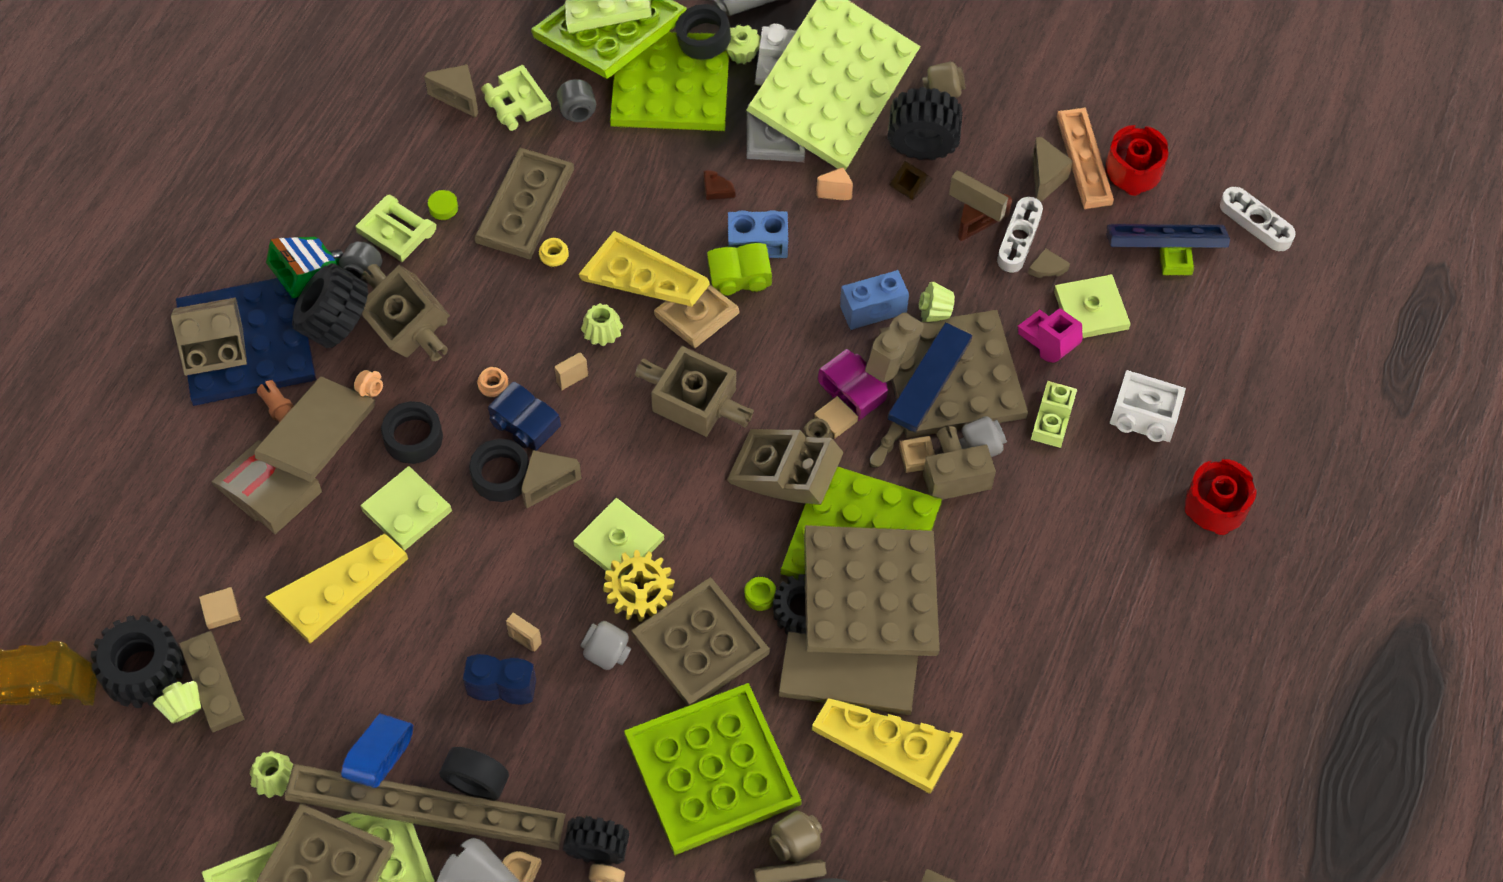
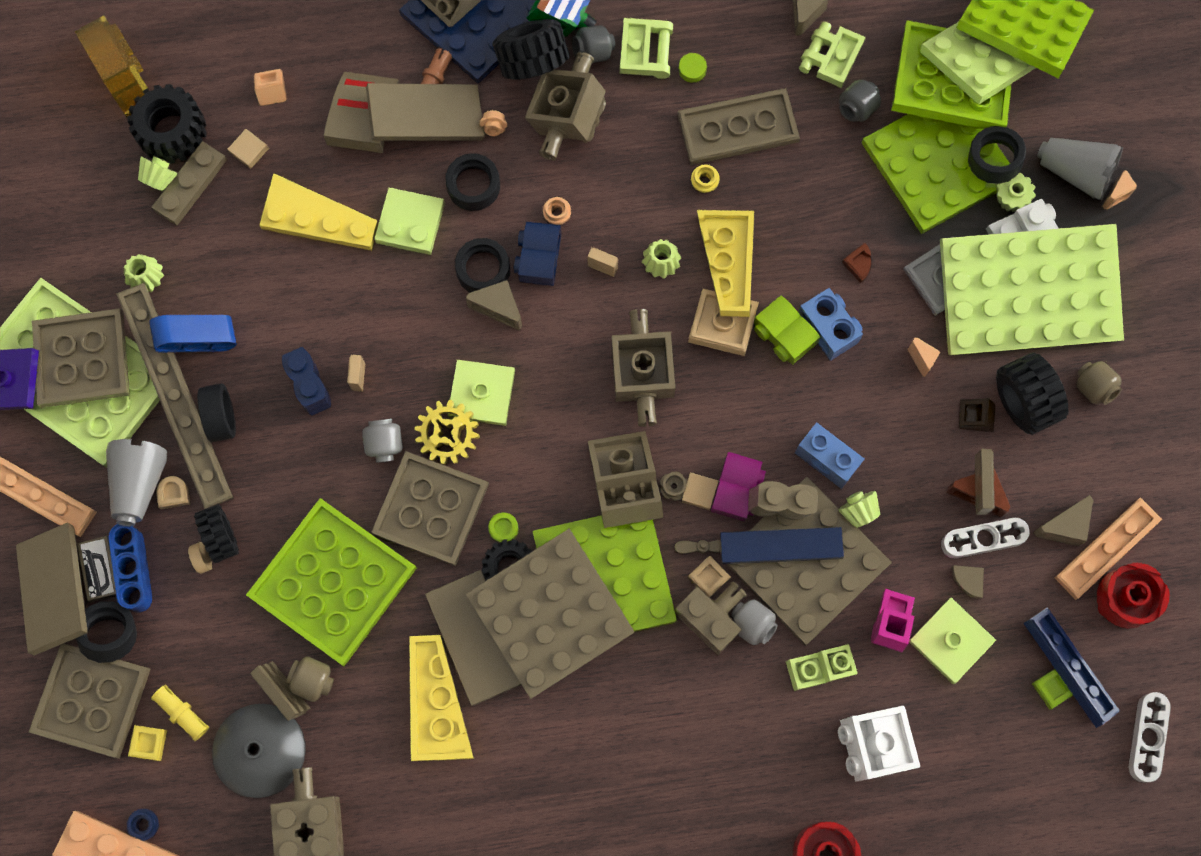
camera: 60 degrees right, 15 degrees up
none -> light nougat slope [254,69,287,106]

